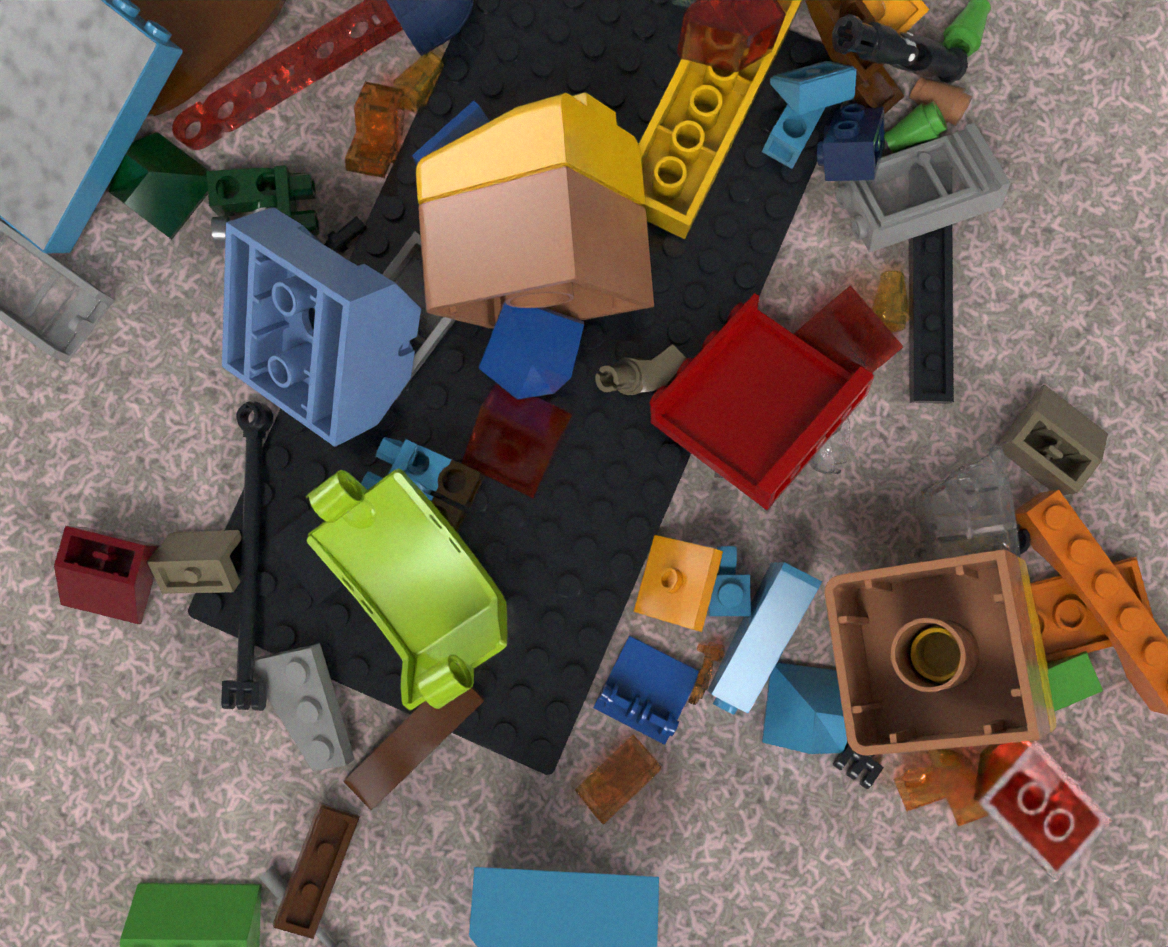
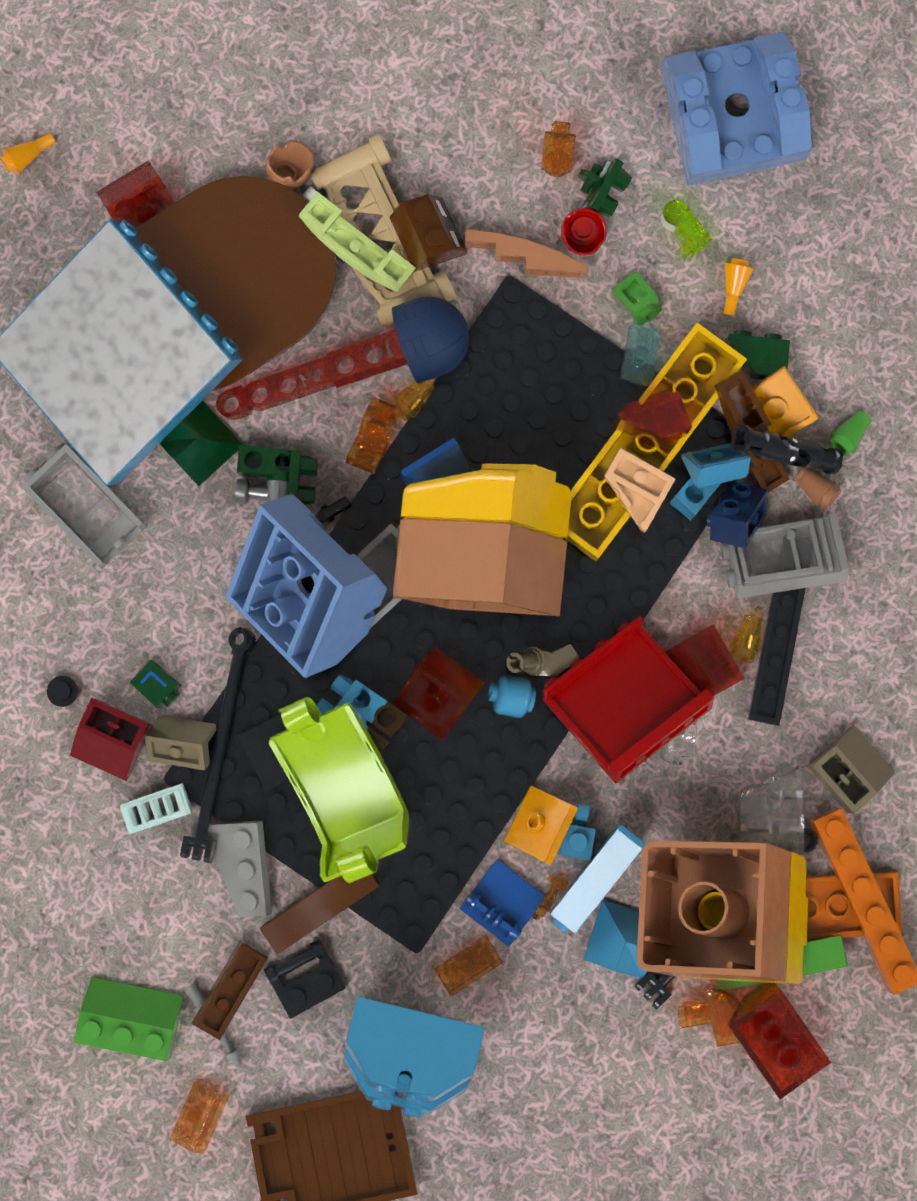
camera: 15 degrees right, 0 degrees up
blue slope [479,300,584,400] -> none
bright green cone [885,101,947,153] -> none
none -> black plate [47,676,78,707]
none -> light aqua slope [120,783,193,834]
none -> dark green brick [130,659,181,709]
none -> black plate [264,939,346,1019]
none -> dark azure head [488,674,536,718]
none -> light nougat wing [604,448,675,533]

